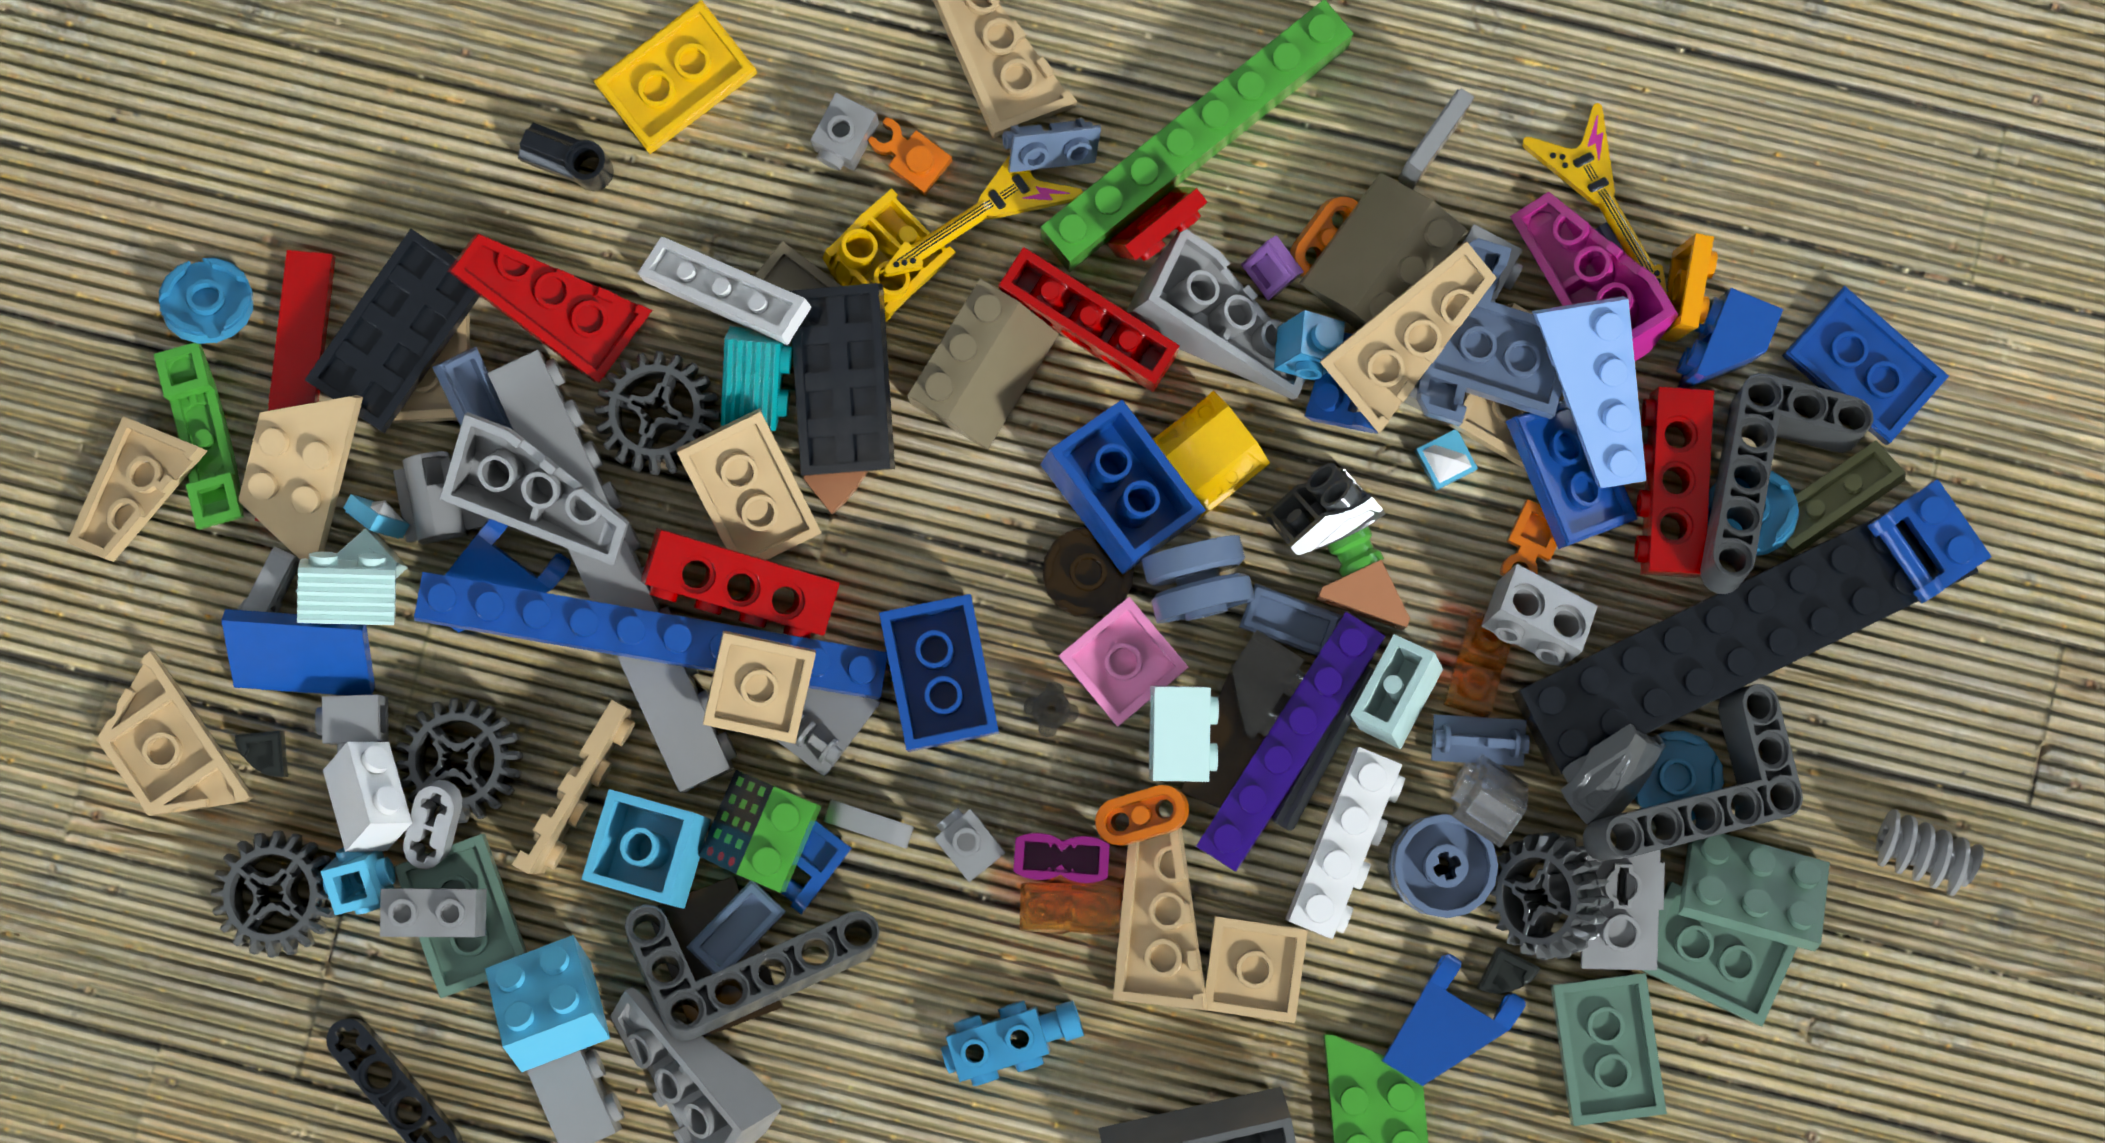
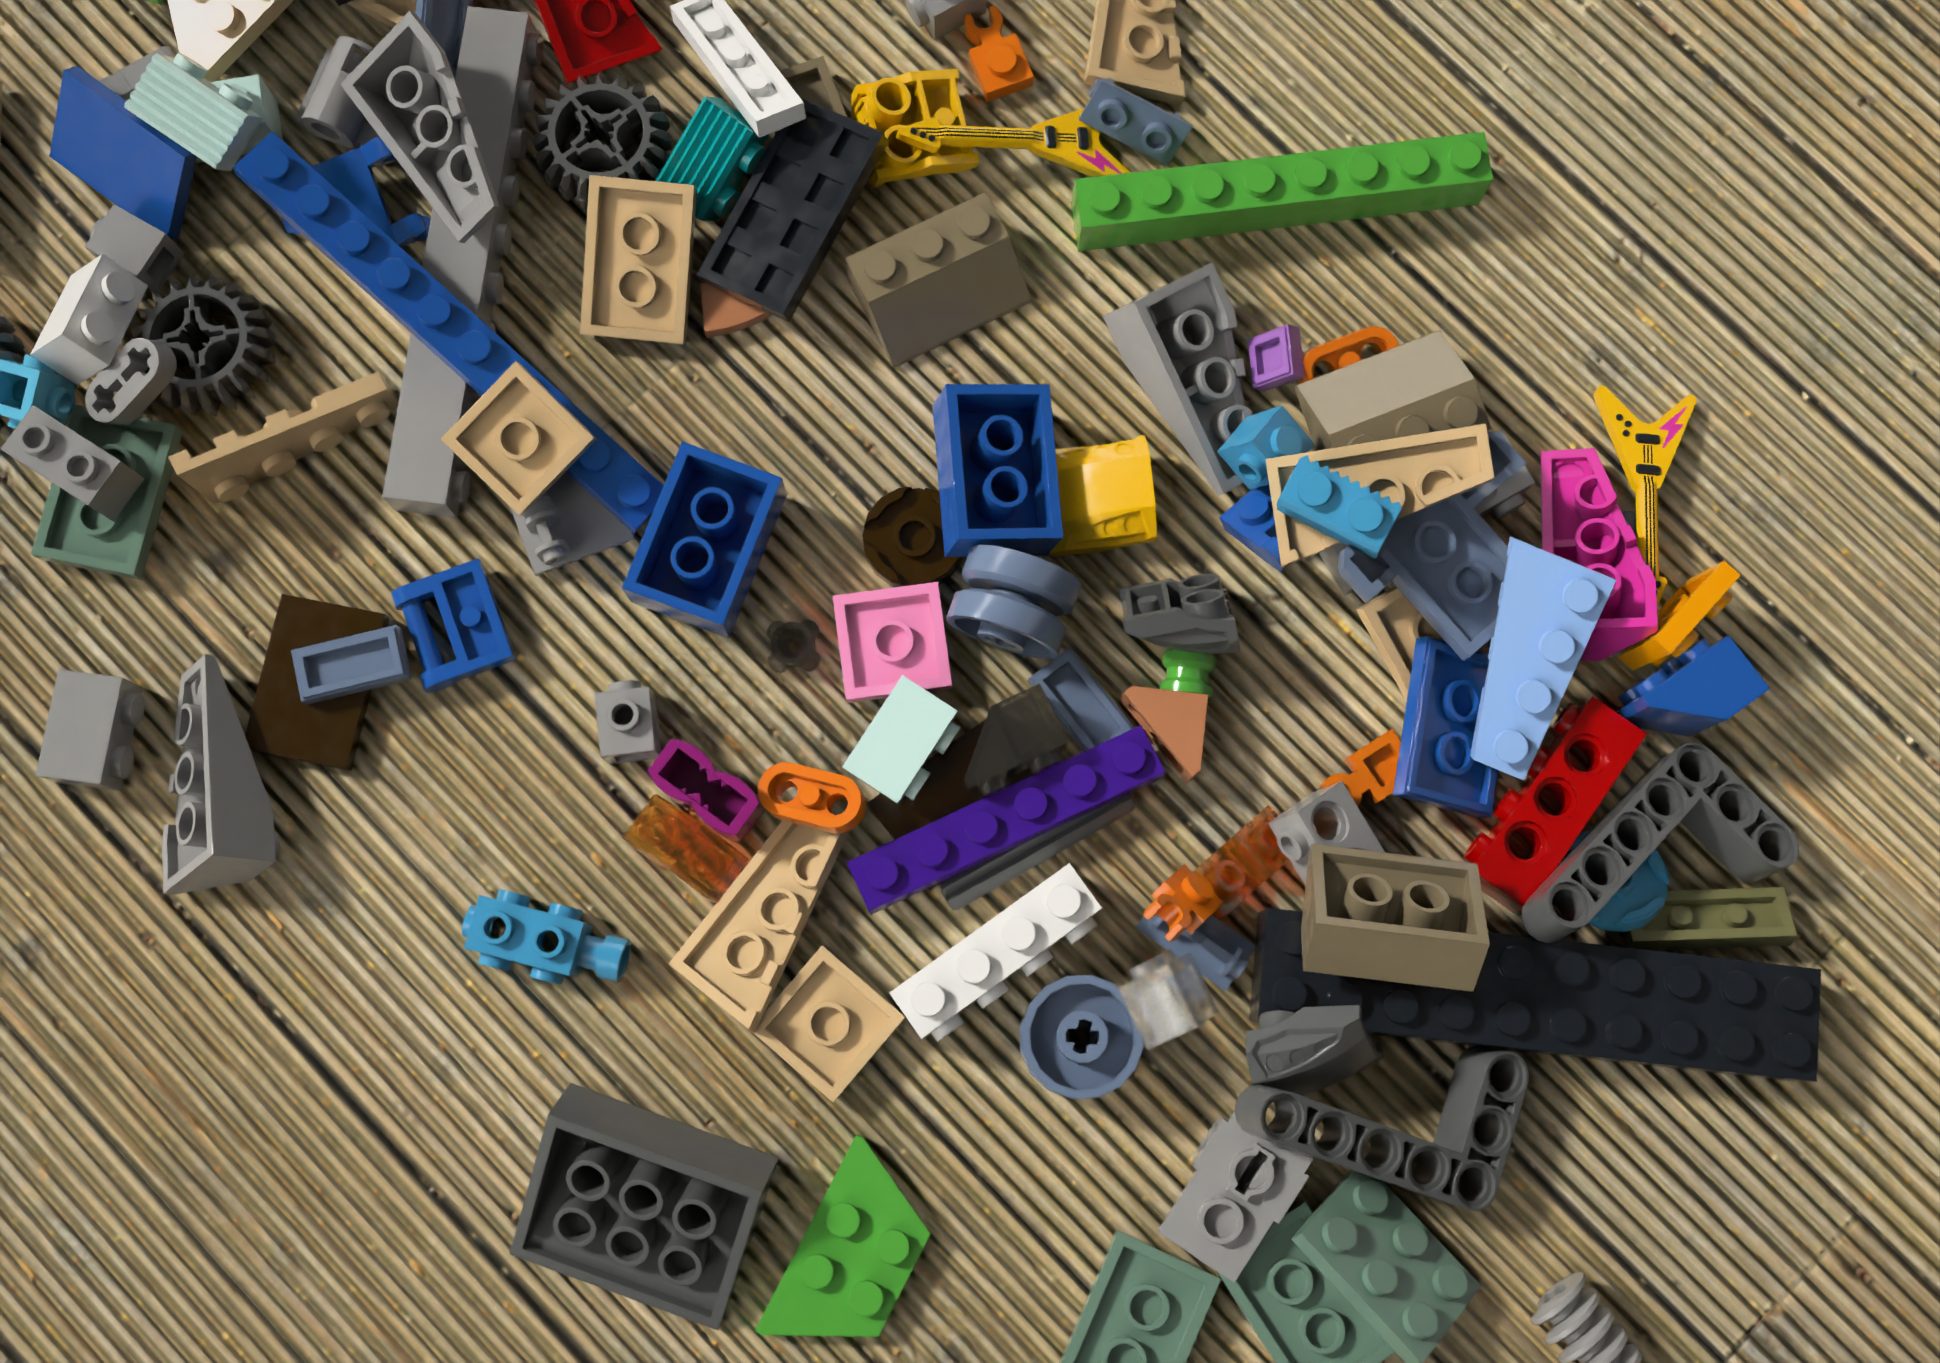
camera: 30 degrees right, 5 degrees down
pearl dark grey tile [234,731,288,777] -> none
medium azure tile [343,494,410,539] -> none
medium azure brick [485,935,611,1072] -> none
medium azure brick [581,789,711,909] -> none
dark grey beam [625,904,880,1041] -> none
red brick [641,528,840,639] -> none
bright green slope [699,770,822,893] -> none
light grey beam [823,799,914,849] -> none
red brick [998,247,1180,393] -> none
red plate [1106,187,1208,261] -> none
light aqua brick [1351,634,1443,749] -> none
blue flag [1381,954,1526,1086] -> none
light grey tile [1397,88,1474,190] -> none
tile [1414,429,1478,491] -> none
pearl dark grey tile [1477,946,1541,994] -> none
dark grey gear [1488,832,1611,960] -> none
dark azure tile [1635,731,1724,821] -> none
blue tile [1782,286,1949,446] -> none
blue plate [1867,479,1992,604] -> none
none -> orange plate [1144,864,1224,941]
none -> dark azure brick [1276,455,1402,559]
none -> dark tan slope [1301,844,1490,992]

